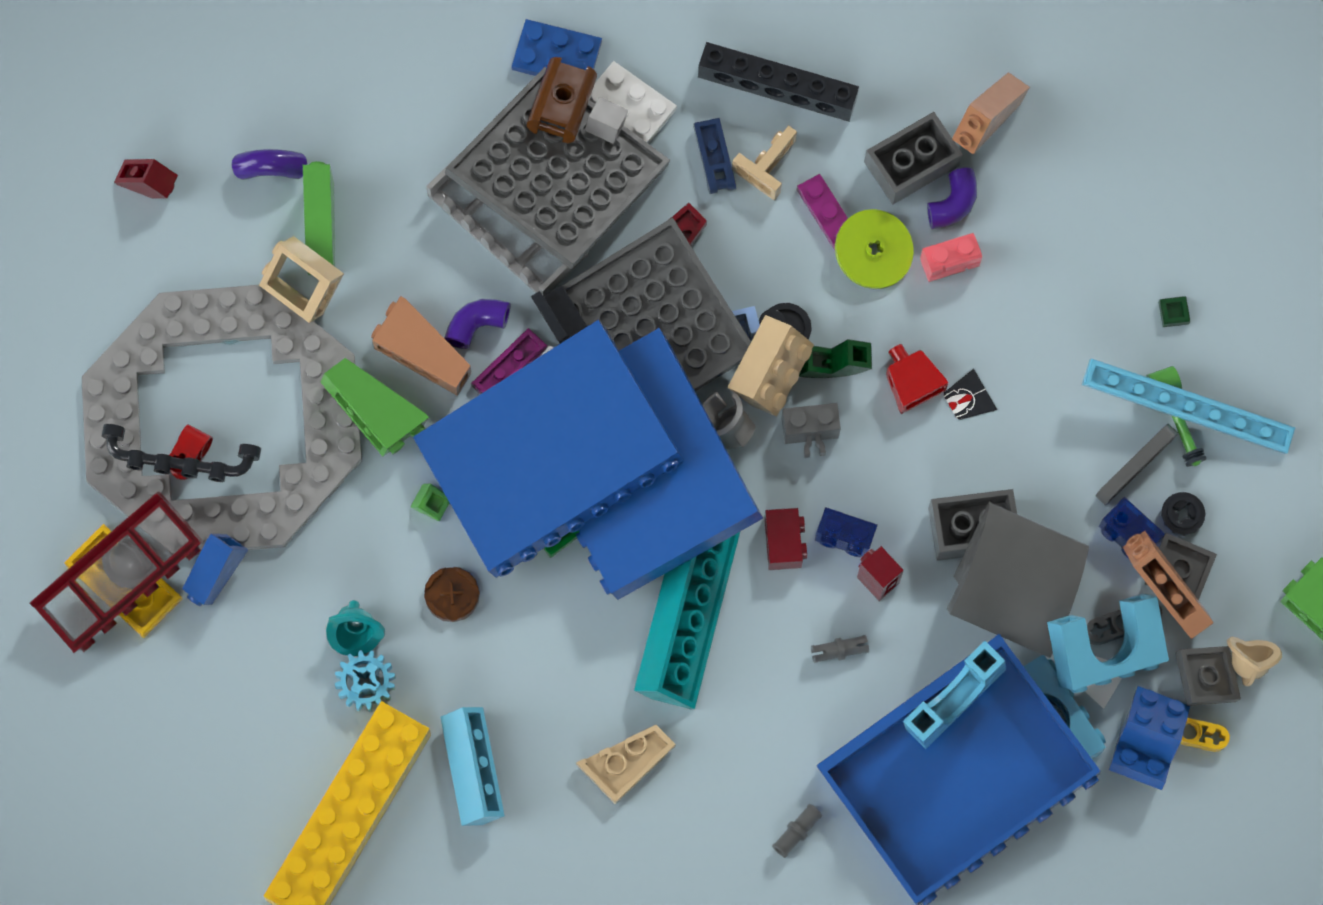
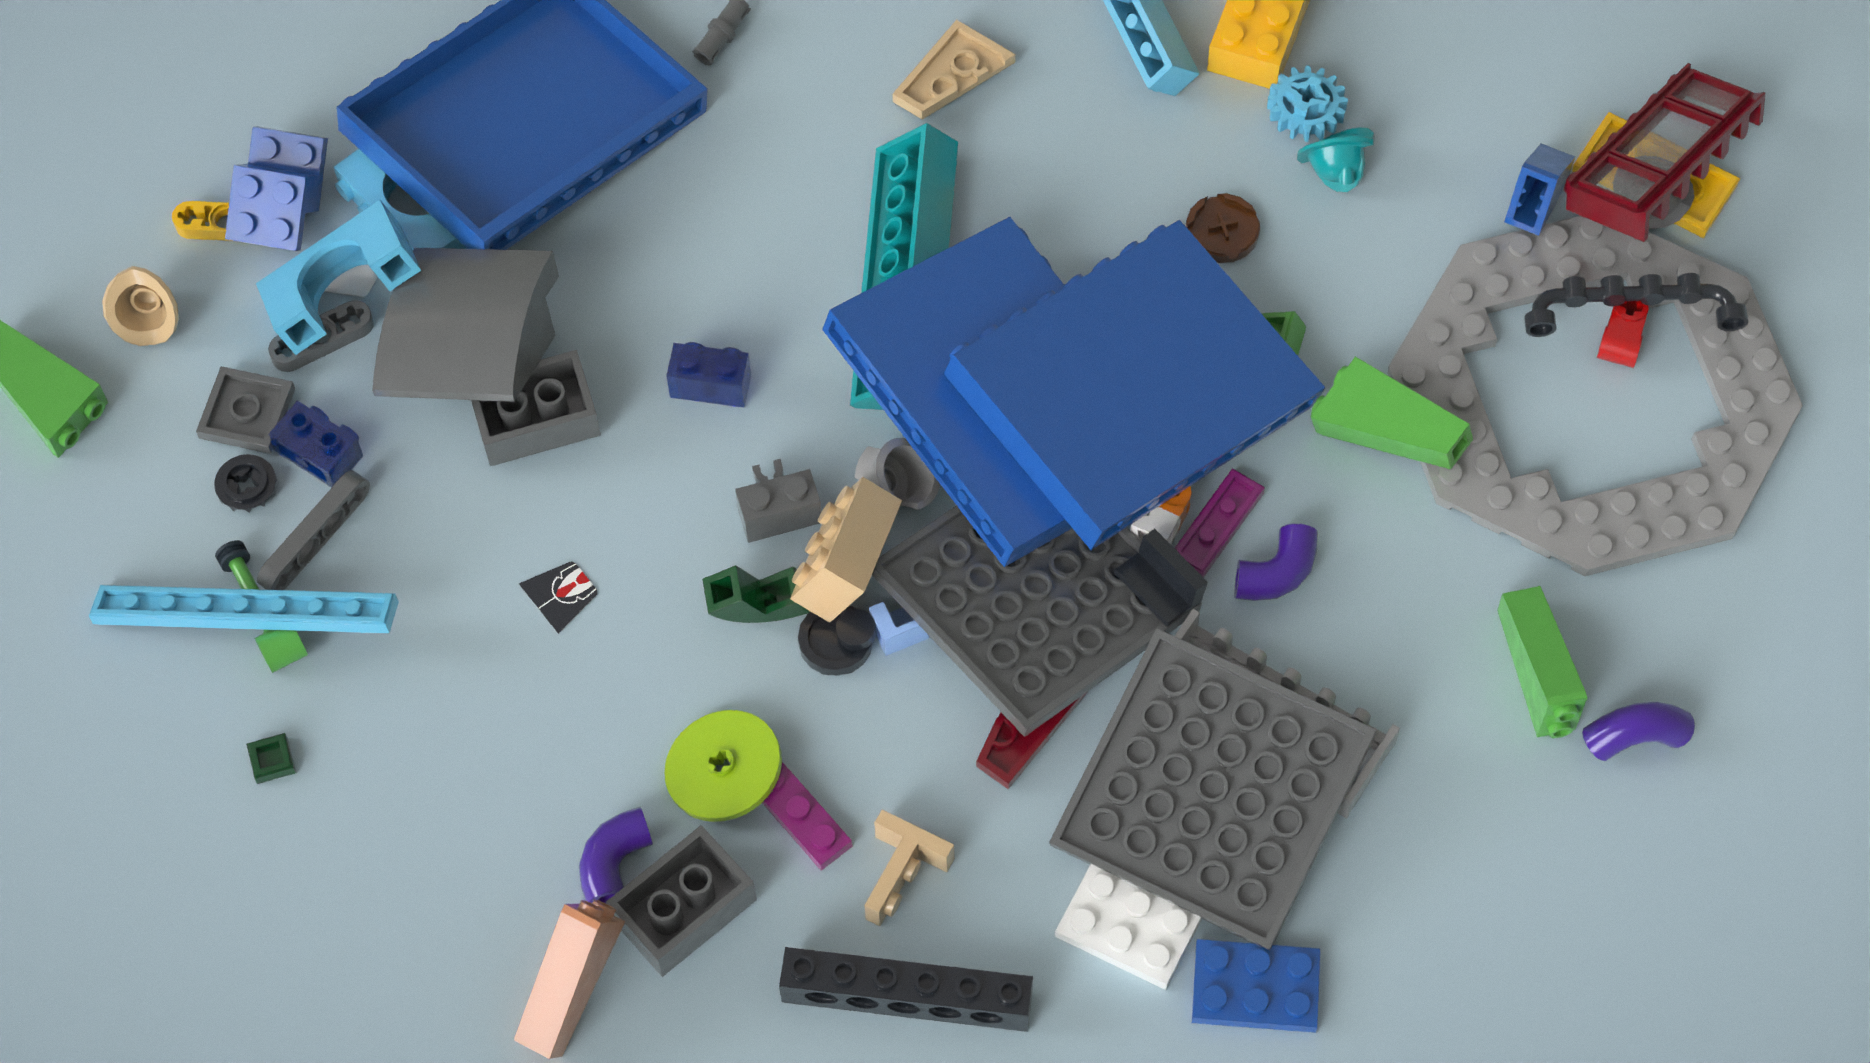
camera: 175 degrees right, 10 degrees down
dark red slope [114,159,178,199] -> none
tan window [259,236,344,323] -> none
nougat slope [371,296,471,396] -> none
reddish brown piece [527,57,597,143] -> none
light grey panel [585,97,628,144] -> none
dark blue plate [693,118,736,194] -> none
dark red brick [764,508,807,570] -> none
dark grey pin [811,635,869,663] -> none
dark red brick [857,546,904,601] -> none
red torso [886,344,949,414] -> none
medium azure arch [903,641,1006,749] -> none
coral brick [920,233,982,282] -> none
nougat slope [1123,531,1214,639] -> none
dark grey plate [1175,646,1241,706] -> none

